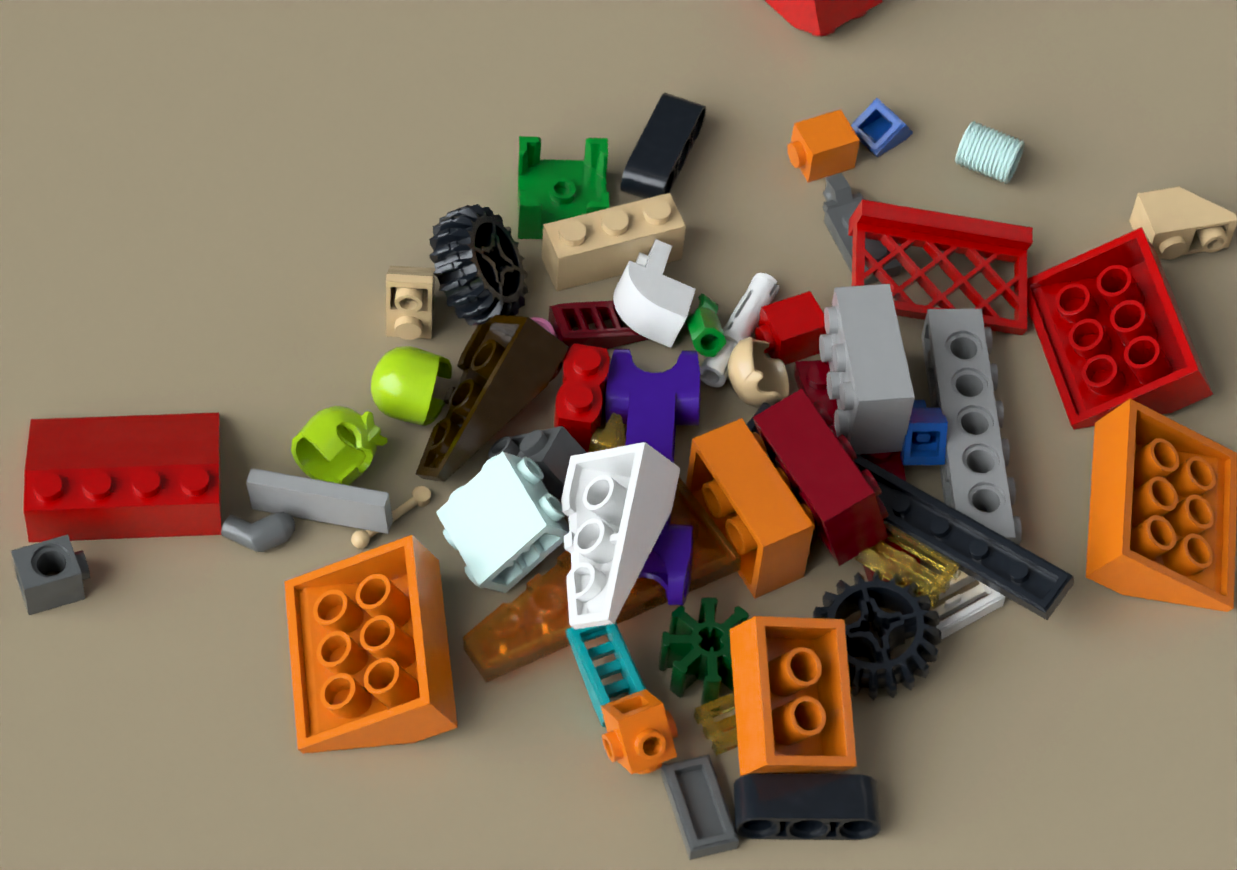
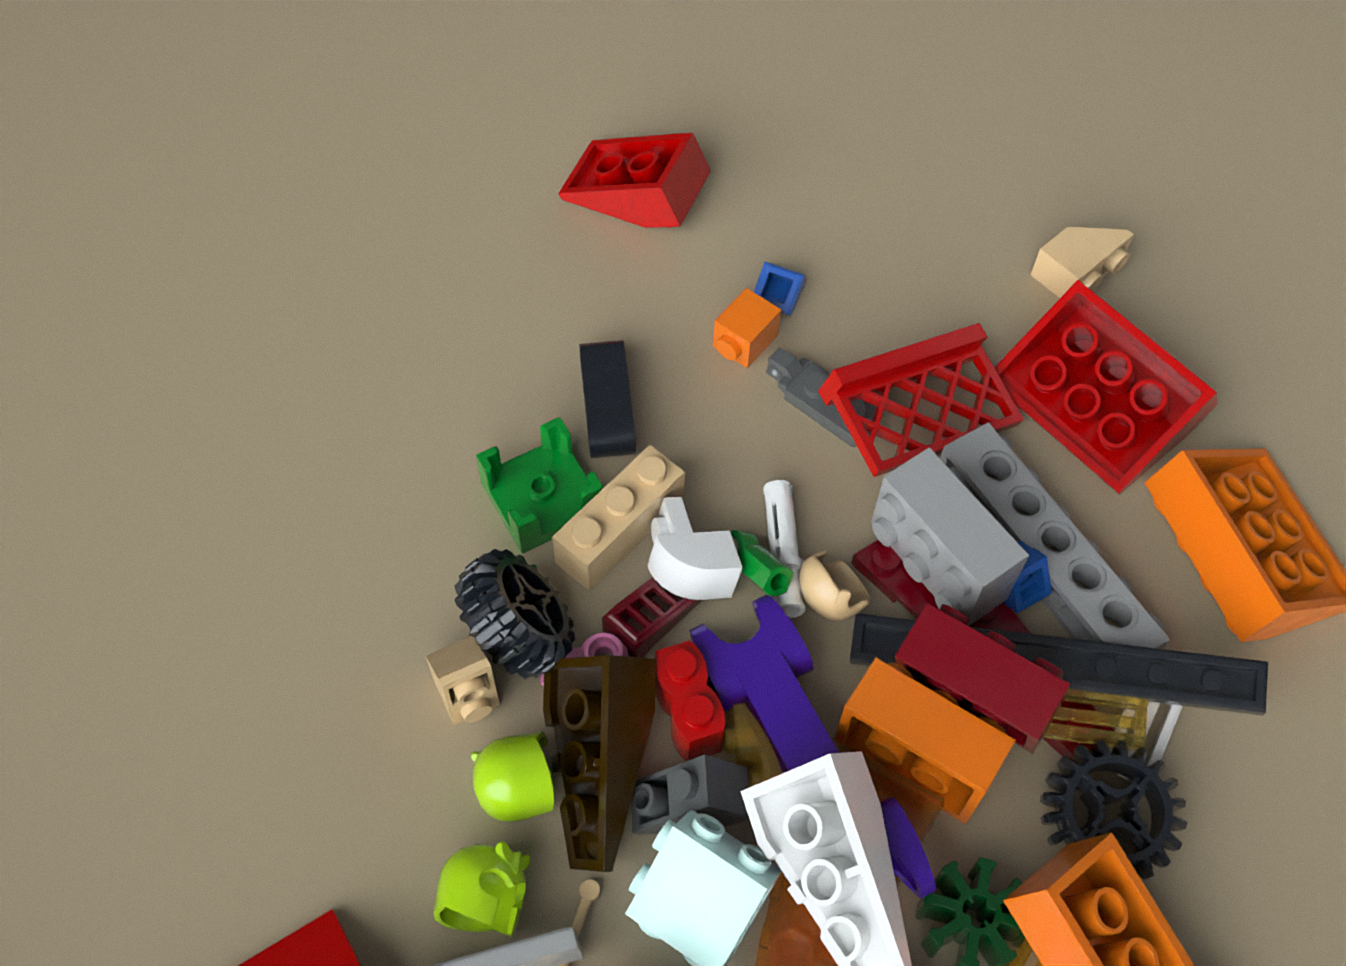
camera: 25 degrees left, 5 degrees up
red brick [755,291,826,365] -> none
light aqua piece [955,121,1025,184] -> none

